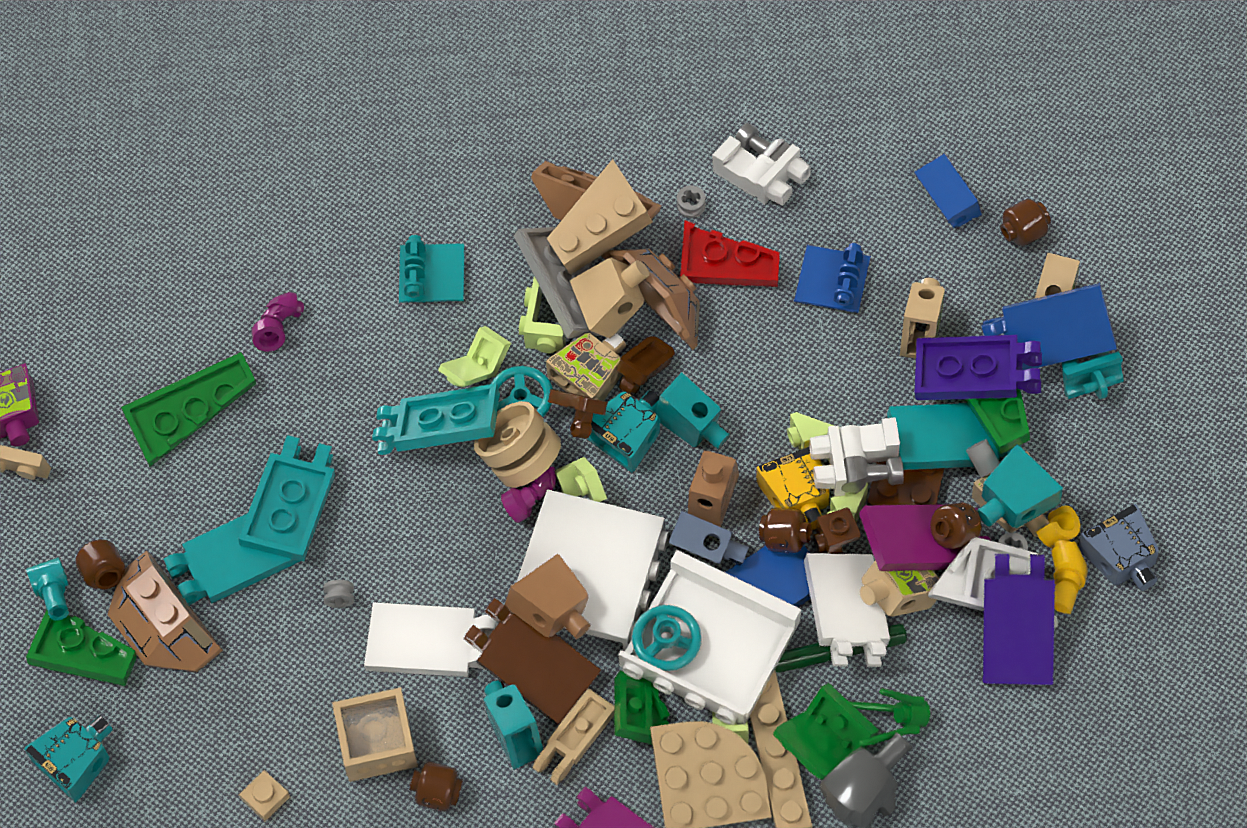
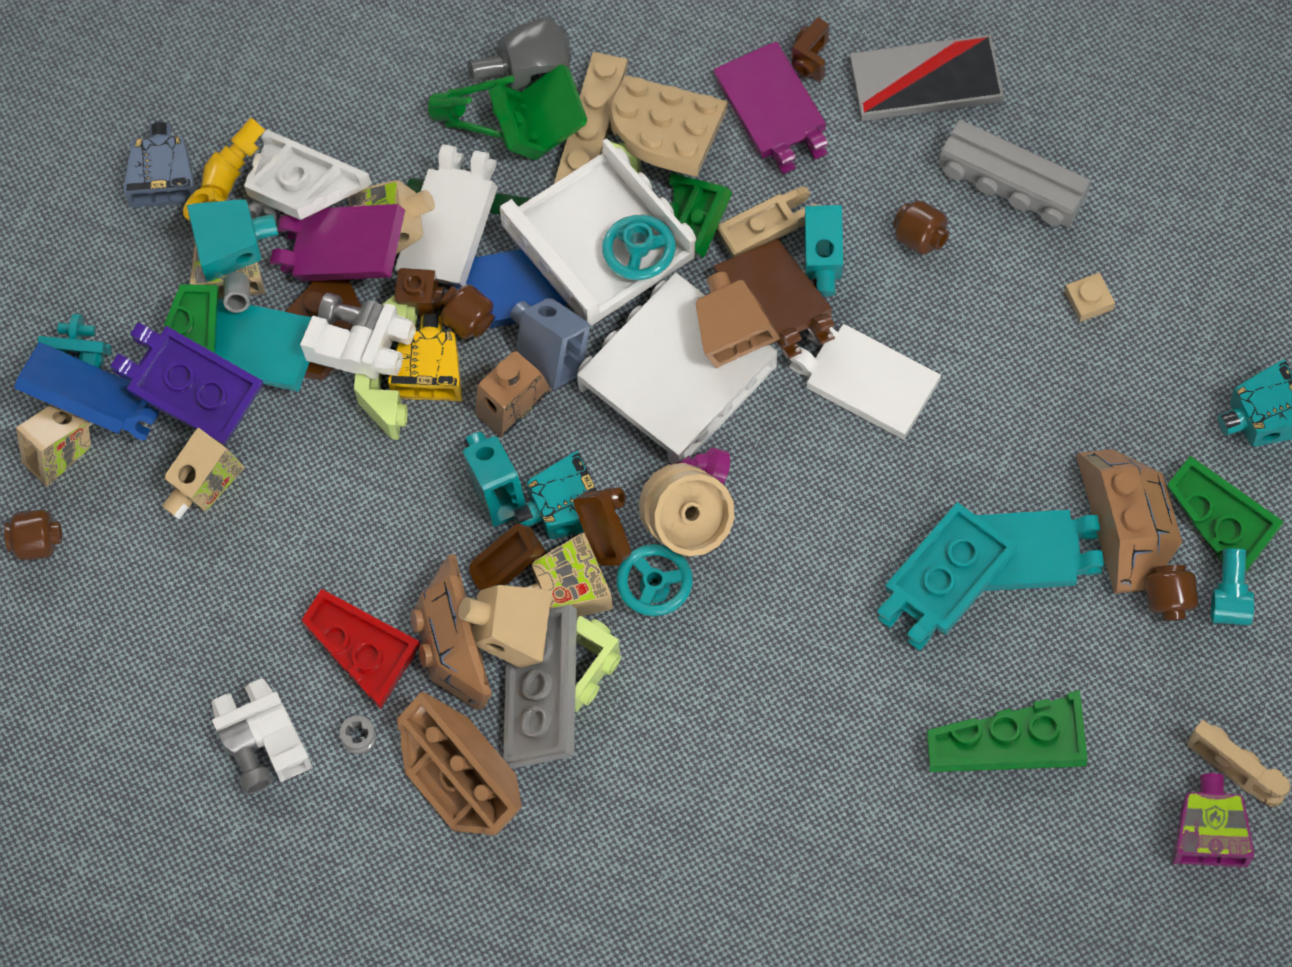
camera: 155 degrees left, 5 degrees up
magenta arm [251,292,304,352] -> none
light grey bush [323,580,354,608] -> none
piece [332,687,418,782] -> none
teal tile [372,384,500,455] -> none
teal hinge [399,235,465,303] -> none
yellowish green bracket [438,326,511,387] -> none
tan wedge [547,159,652,275] -> none
yellowish green bracket [555,457,607,502] -> none
blue hinge [794,243,871,313] -> none
blue hinge [914,154,982,228] -> none
reddish brown head [930,502,982,549] -> none
dark purple tile [983,554,1055,685] -> none

